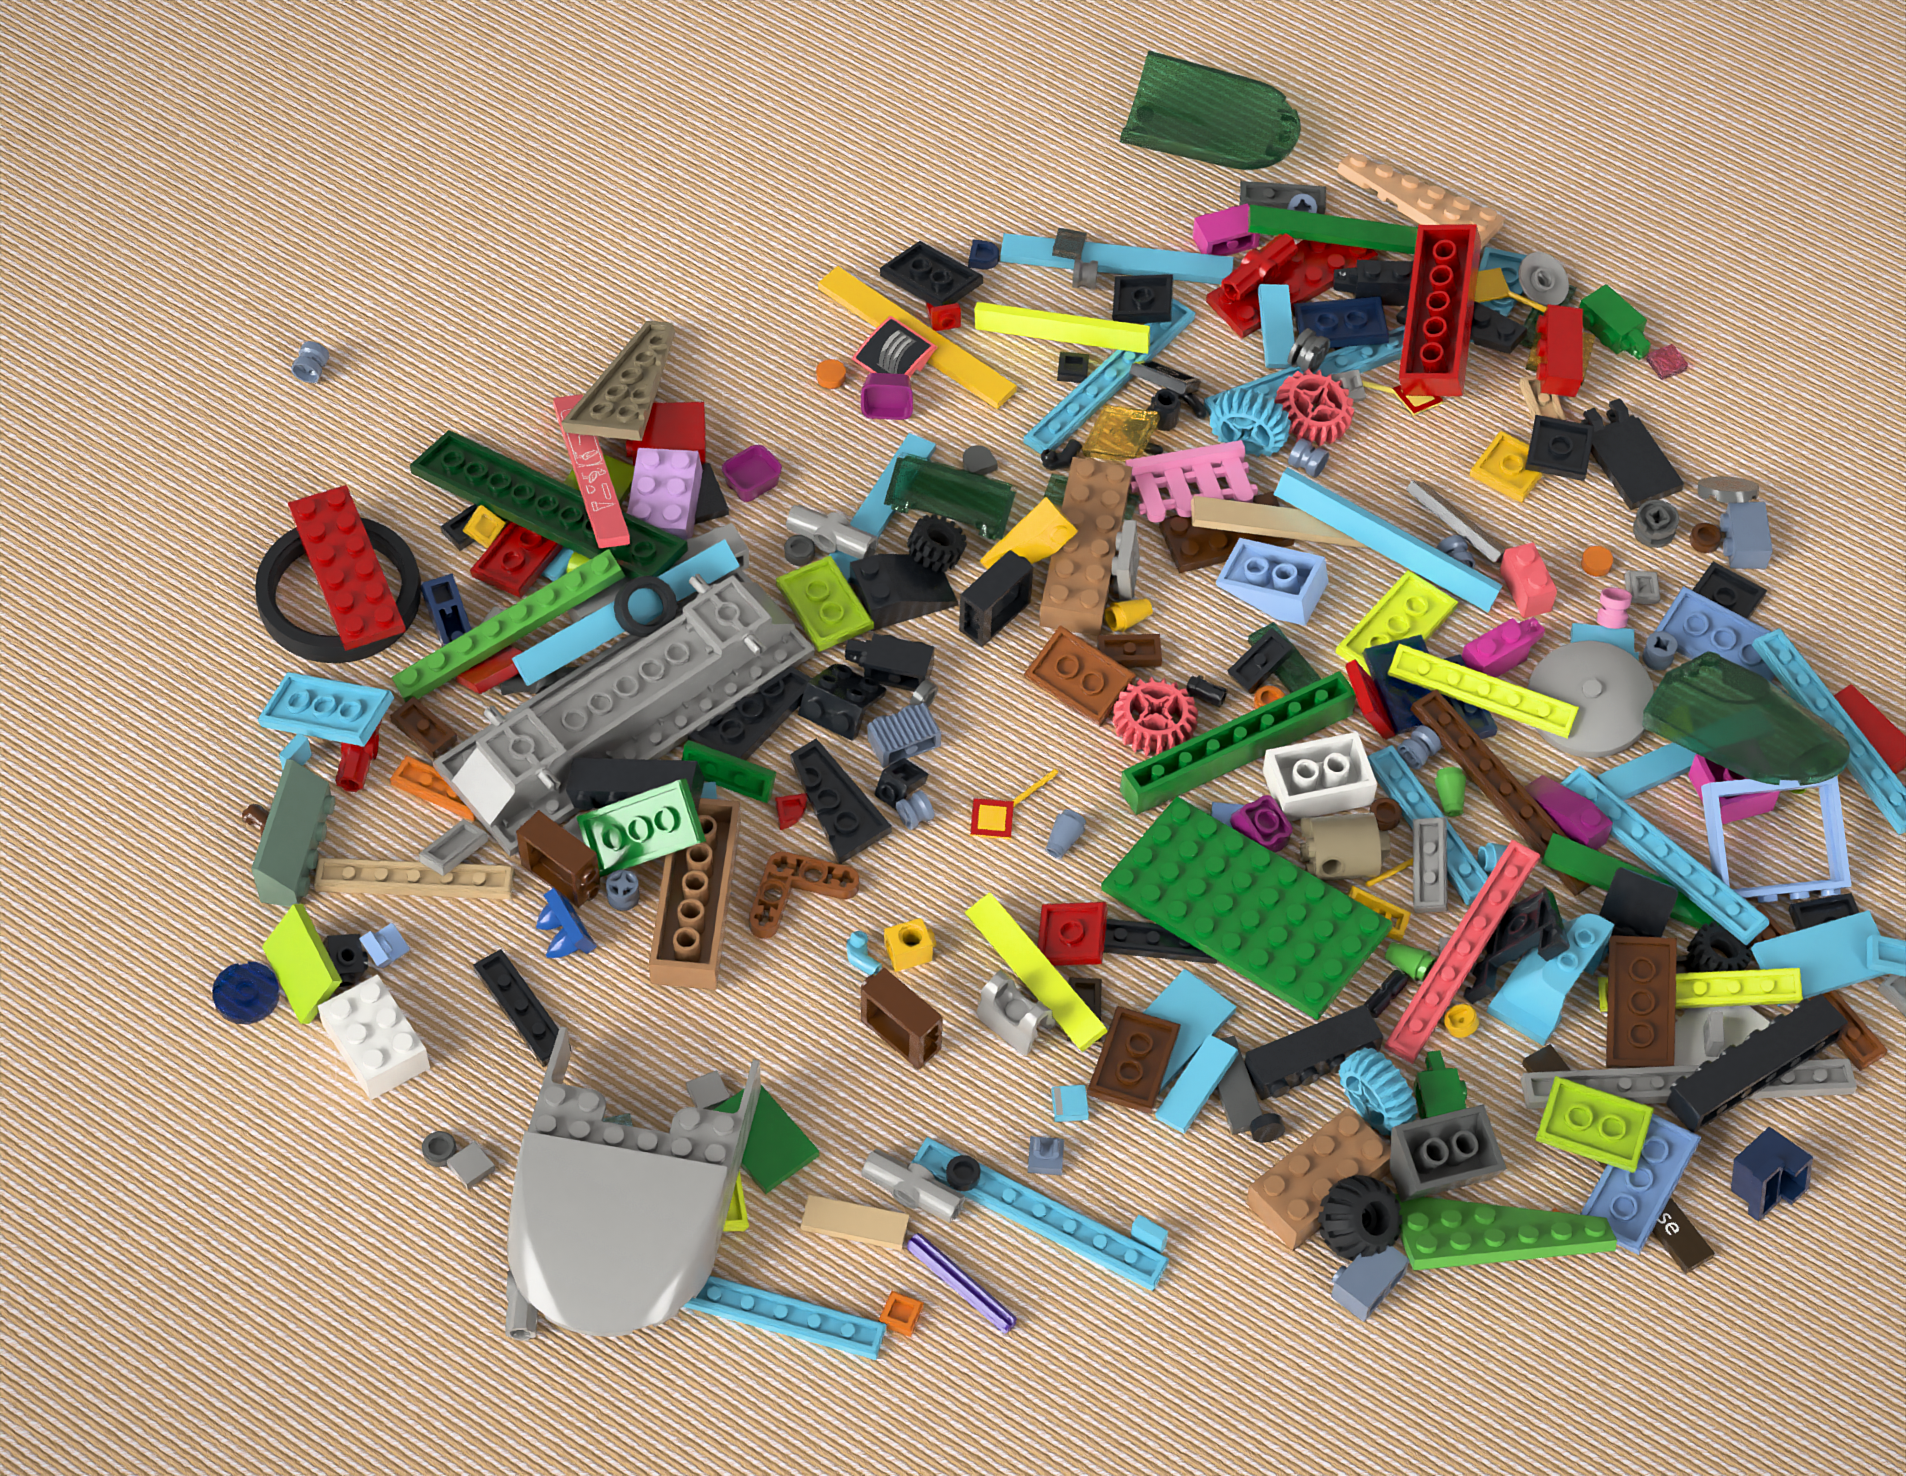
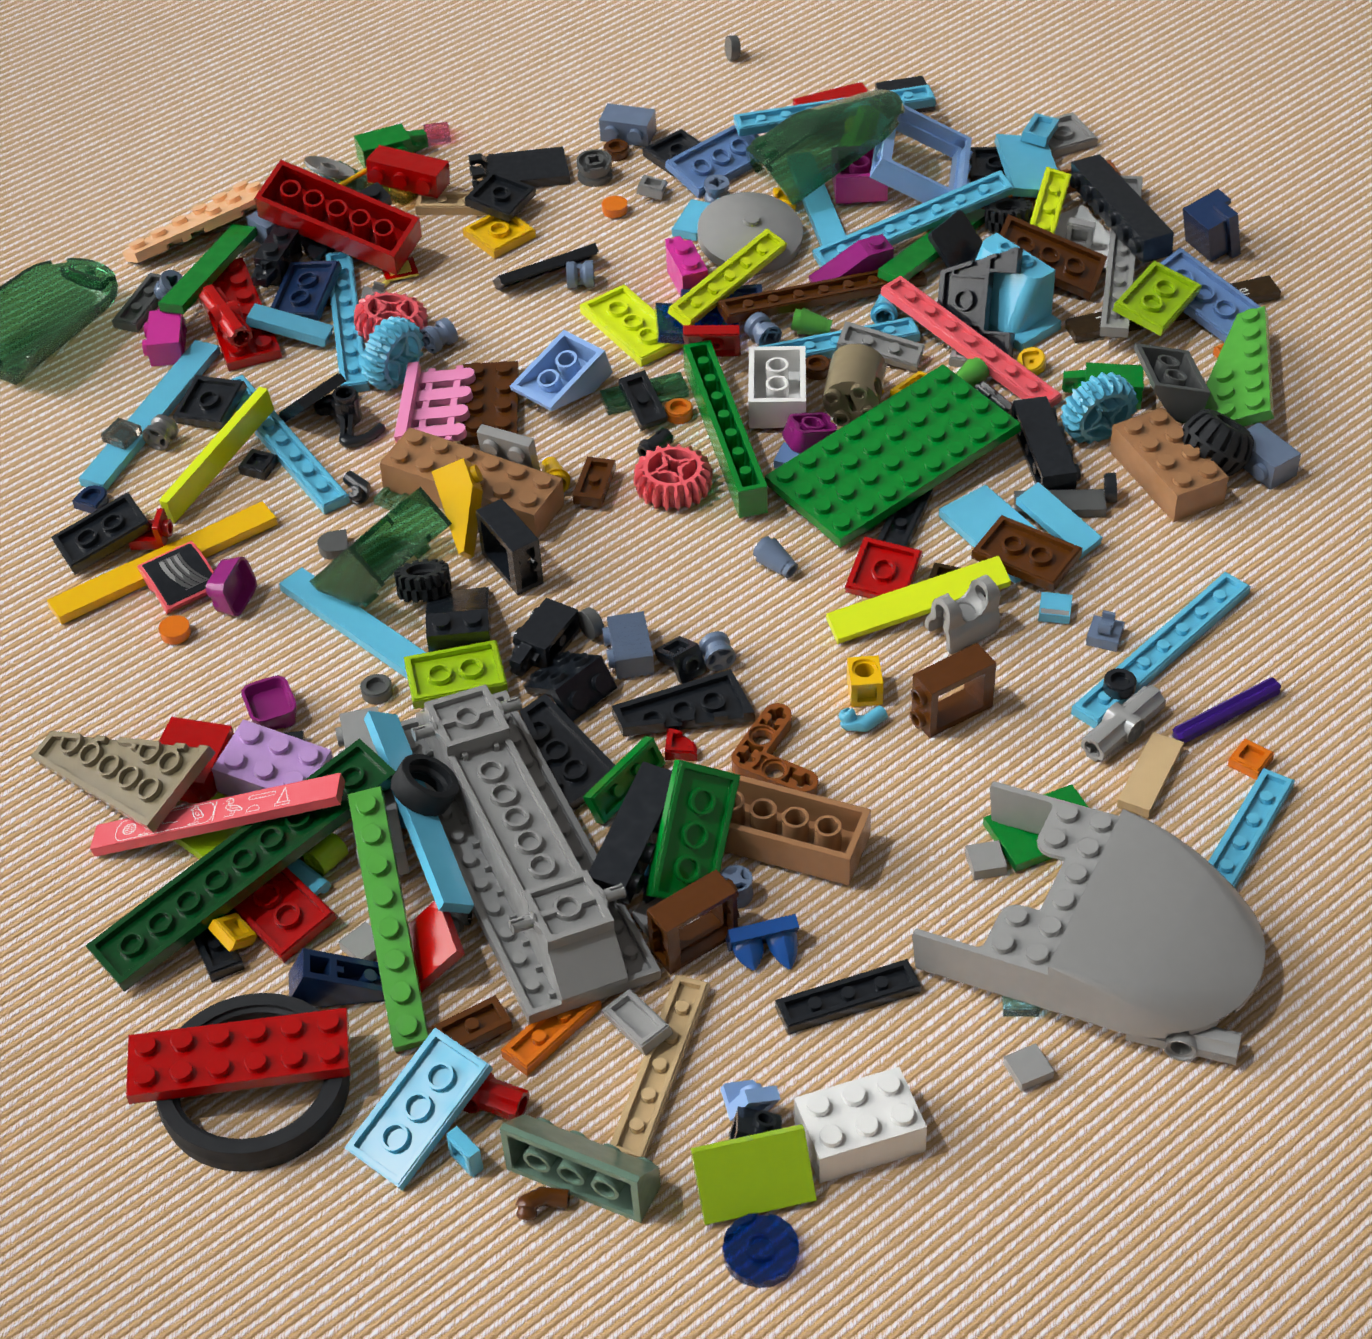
camera: 70 degrees left, 10 degrees down
dark grey tile [422,1131,457,1167] -> none
light grey piece [786,504,878,559] -> none
piece [970,769,1058,839] -> none
dark orange tile [1023,625,1137,727] -> none
clear yellow tile [1081,405,1160,462] -> none
medium azure tile [1130,1215,1168,1254] -> none
tan tile [1190,496,1368,549] -> none
medium azure tile [1274,467,1503,612] -> none
dark grey wheel [1287,328,1330,373] -> none
coral brick [1500,542,1557,619] -> none
bright pink wheel [1596,587,1632,629] -> none
dark grey tile [1697,476,1759,503] -> none

